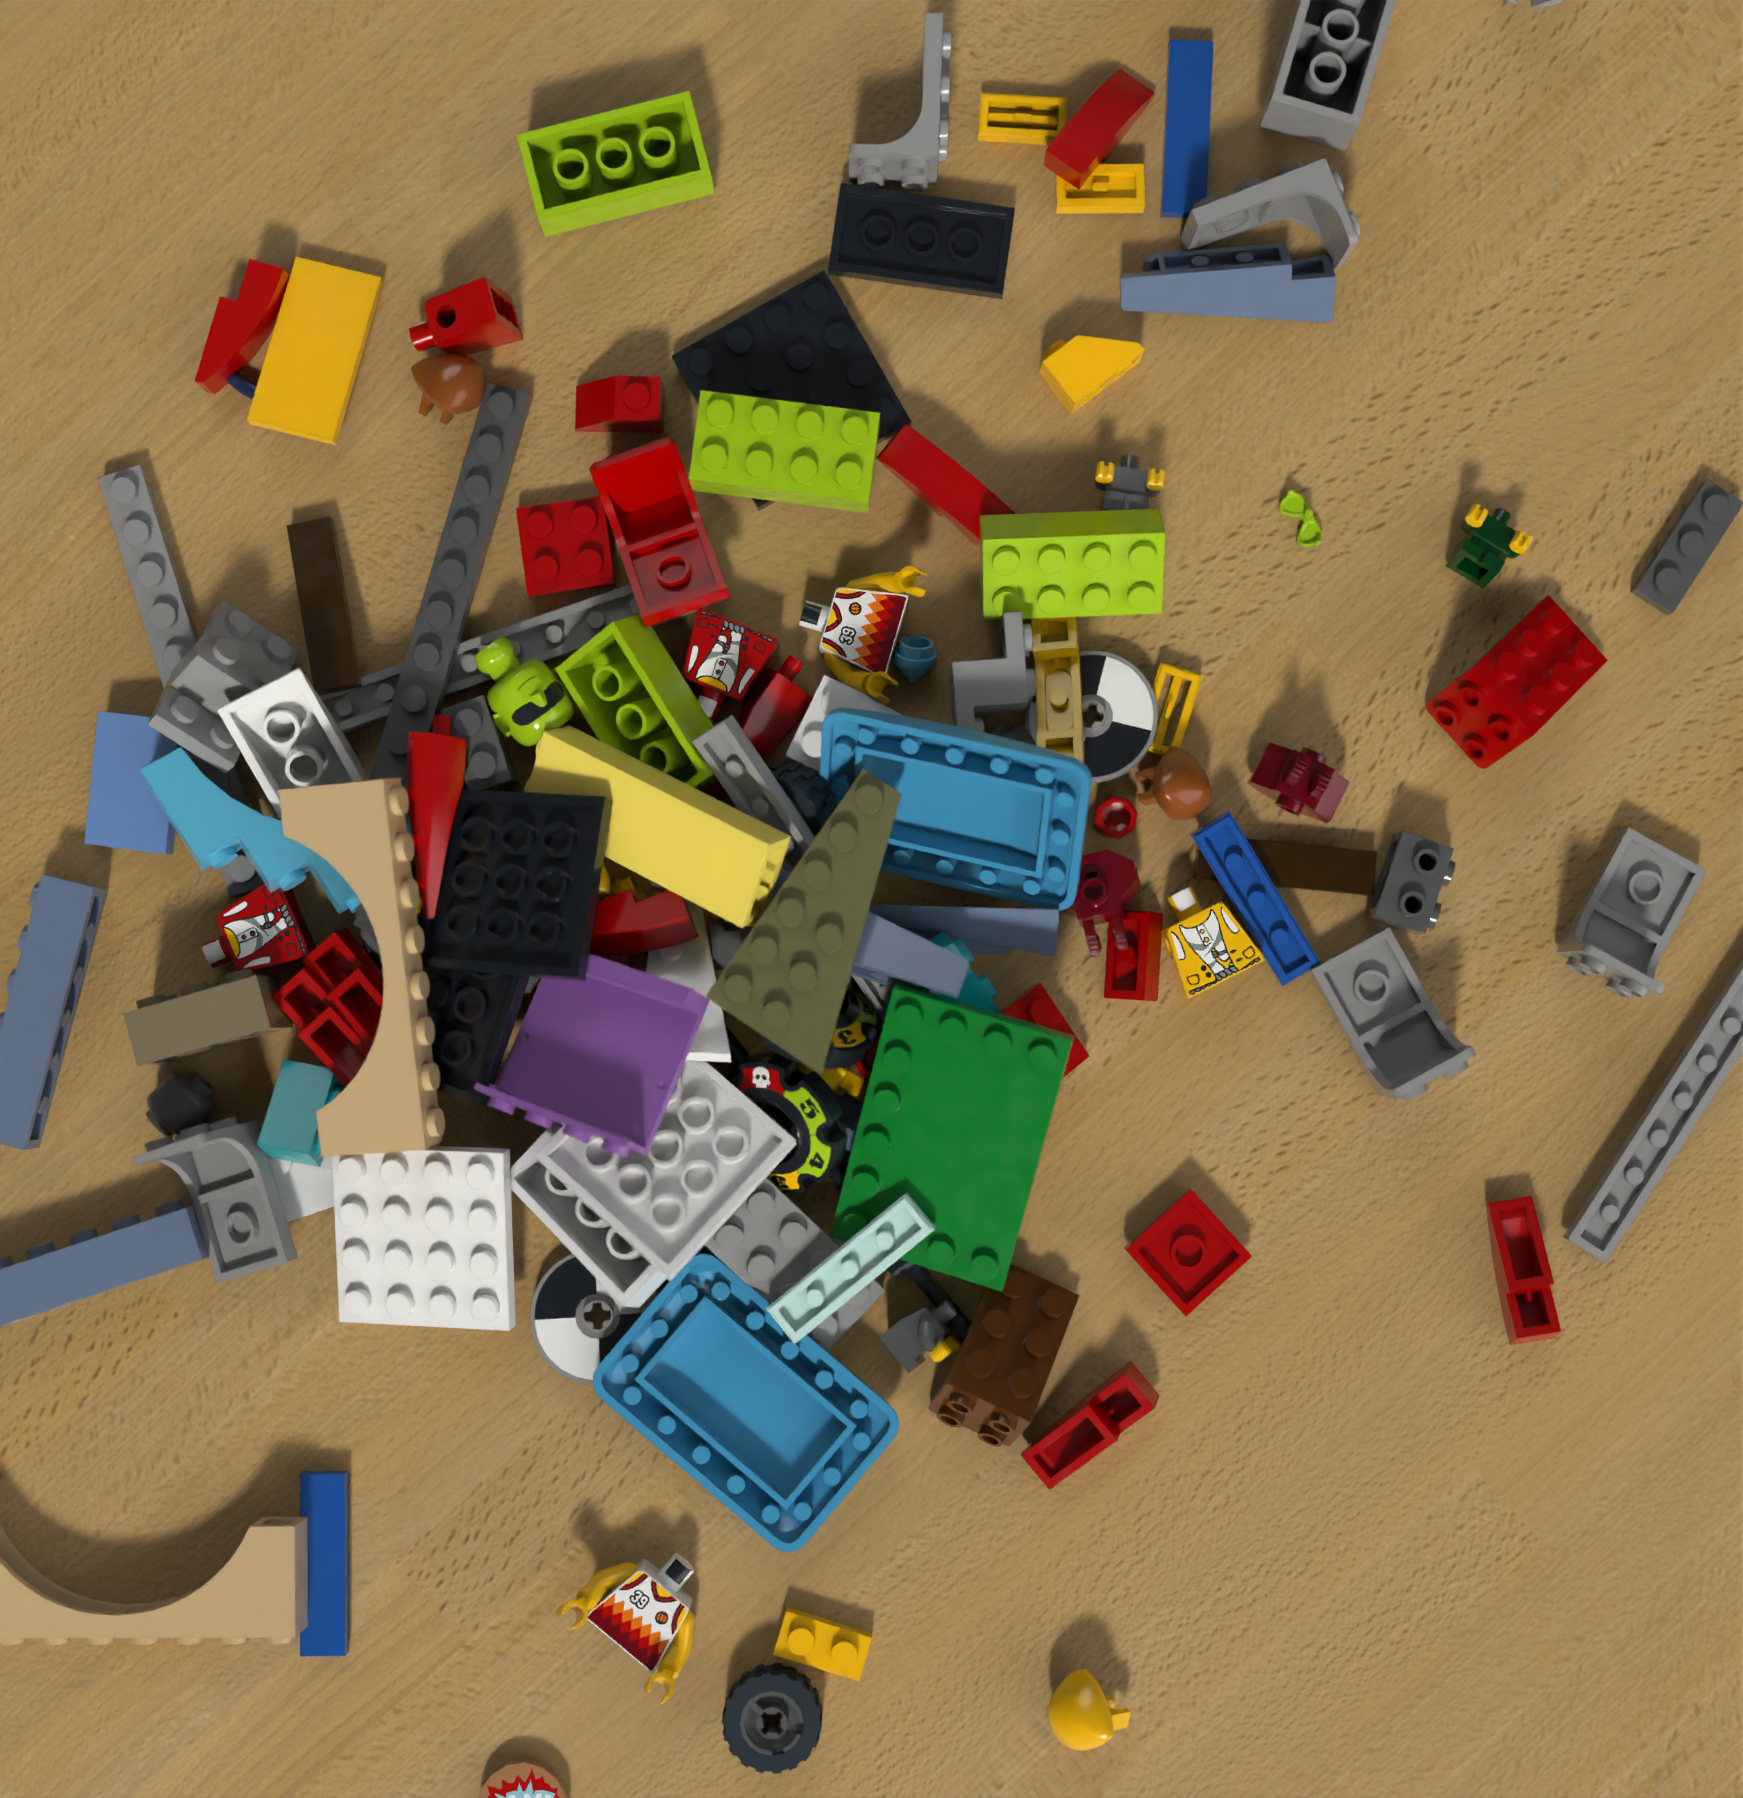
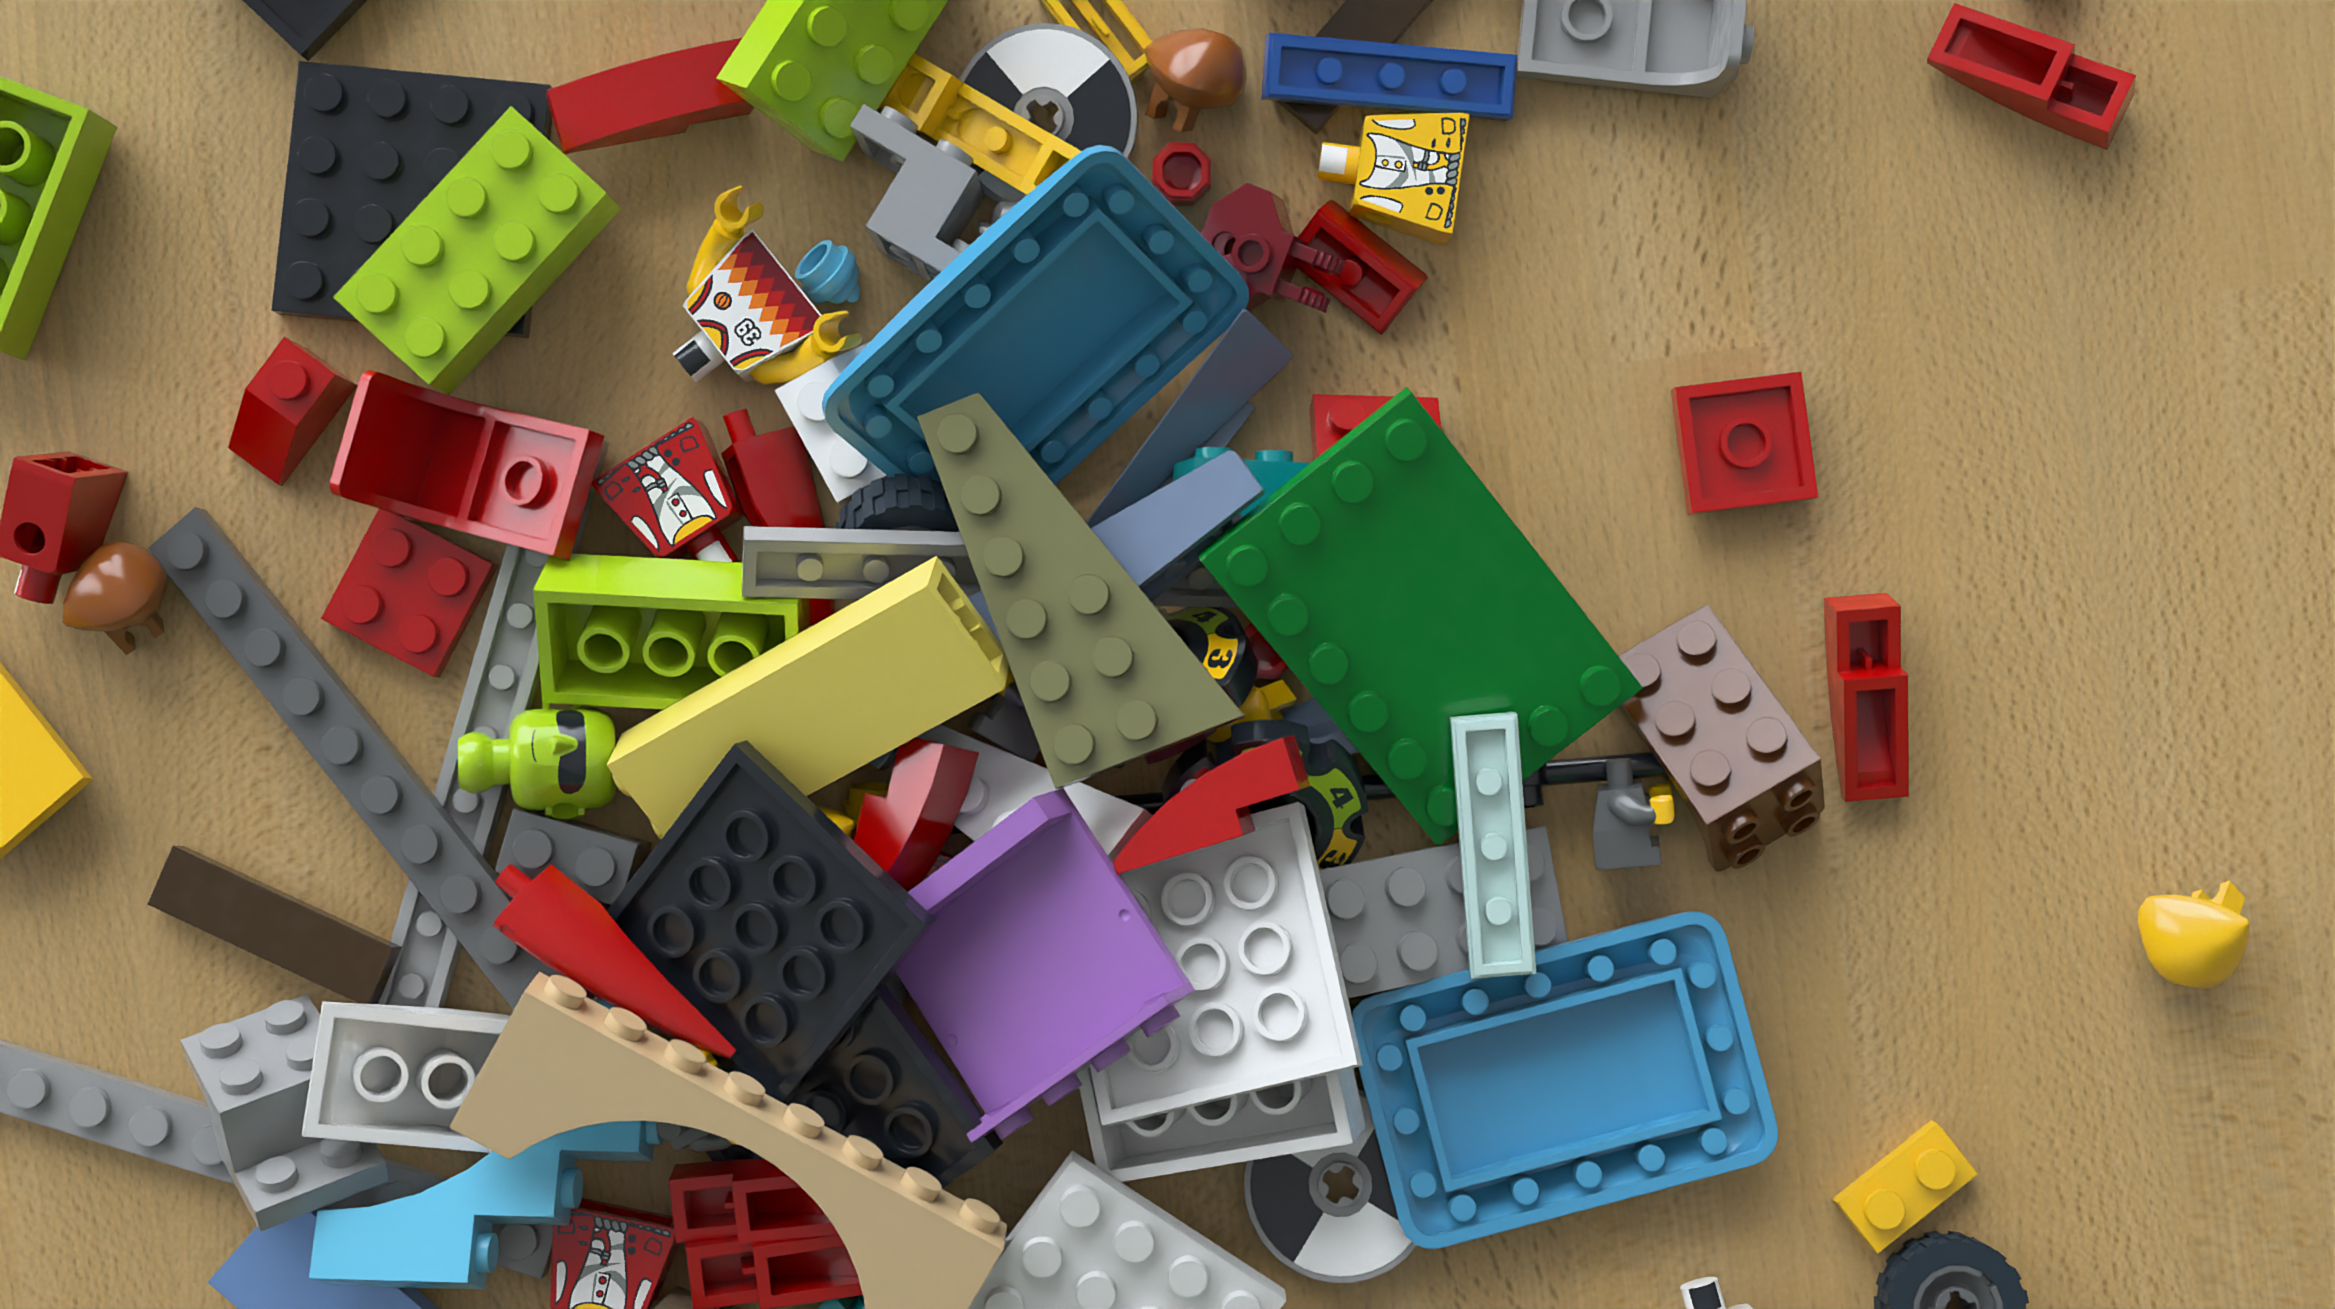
camera: 55 degrees left, 0 degrees up
none -> red slope [1113,735,1310,874]

